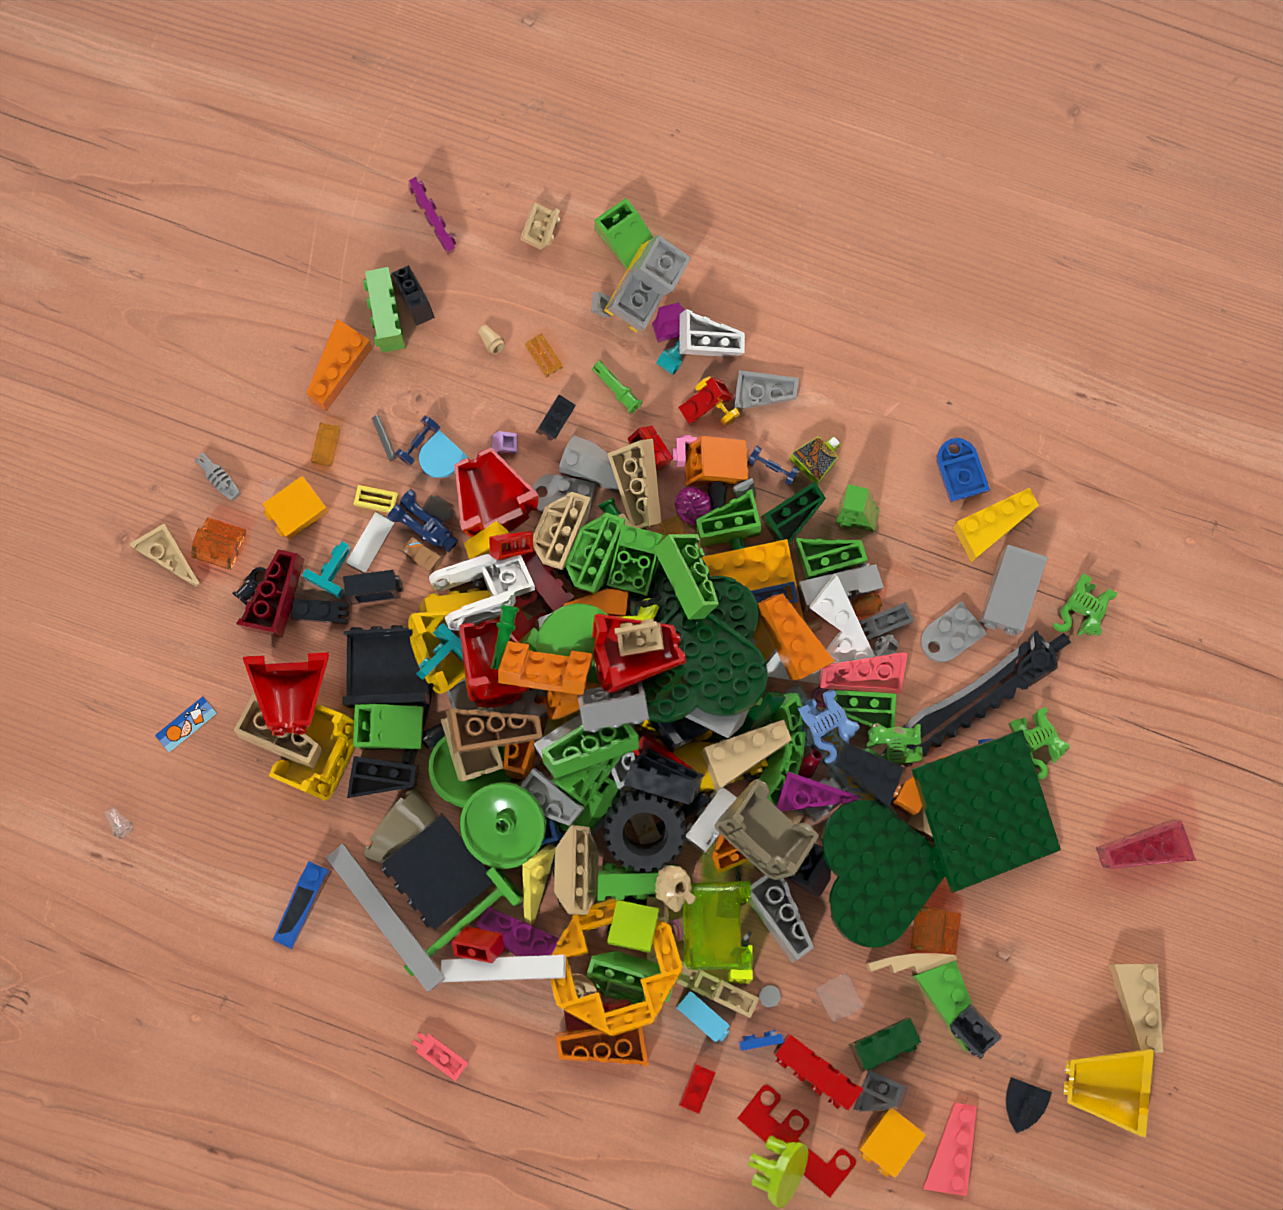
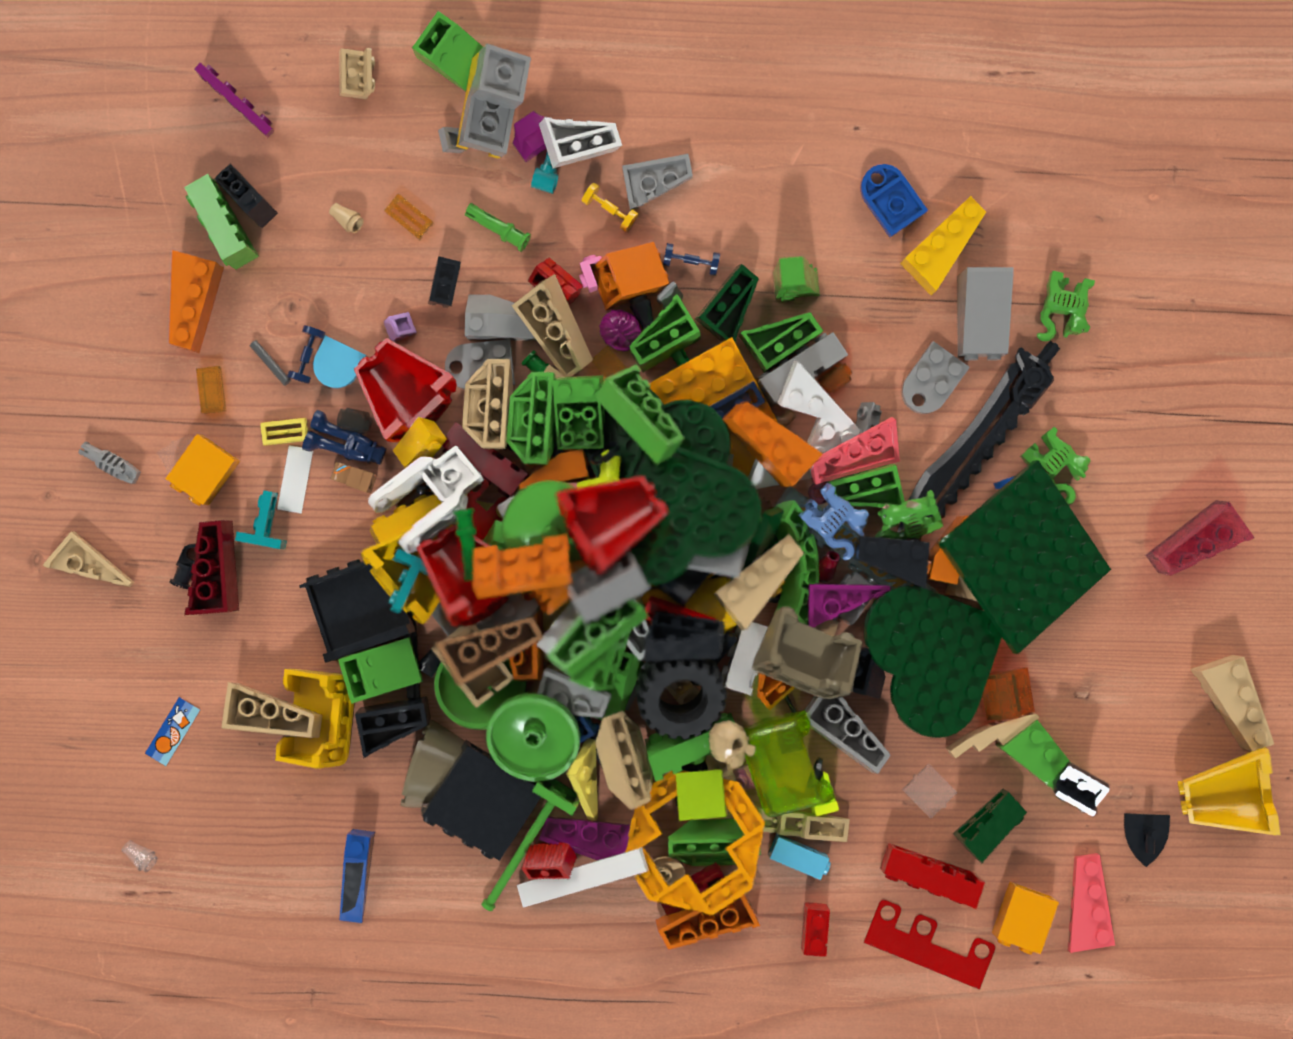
camera: 15 degrees left, 10 degrees up
clear orange brick [191,517,246,570] -> none
red cone [243,652,329,736] -> none
black hinge [291,598,350,624] -> none
light grey tile [326,844,446,992] -> none
black window [343,569,403,605] -> none
coral hinge [411,1032,469,1081] -> none
red slope [489,531,533,560] -> none
tan bracket [615,619,664,657] -> none
red bracket [678,377,734,424] -> none
blue piece [738,1030,784,1051] -> none
lime piece [748,1136,808,1208] -> none
light grey piece [759,985,781,1007] -> none
torso [790,437,840,485] -> none
dark grey wing [853,1070,908,1112] -> none
dark grey hinge [859,602,914,641] -> none

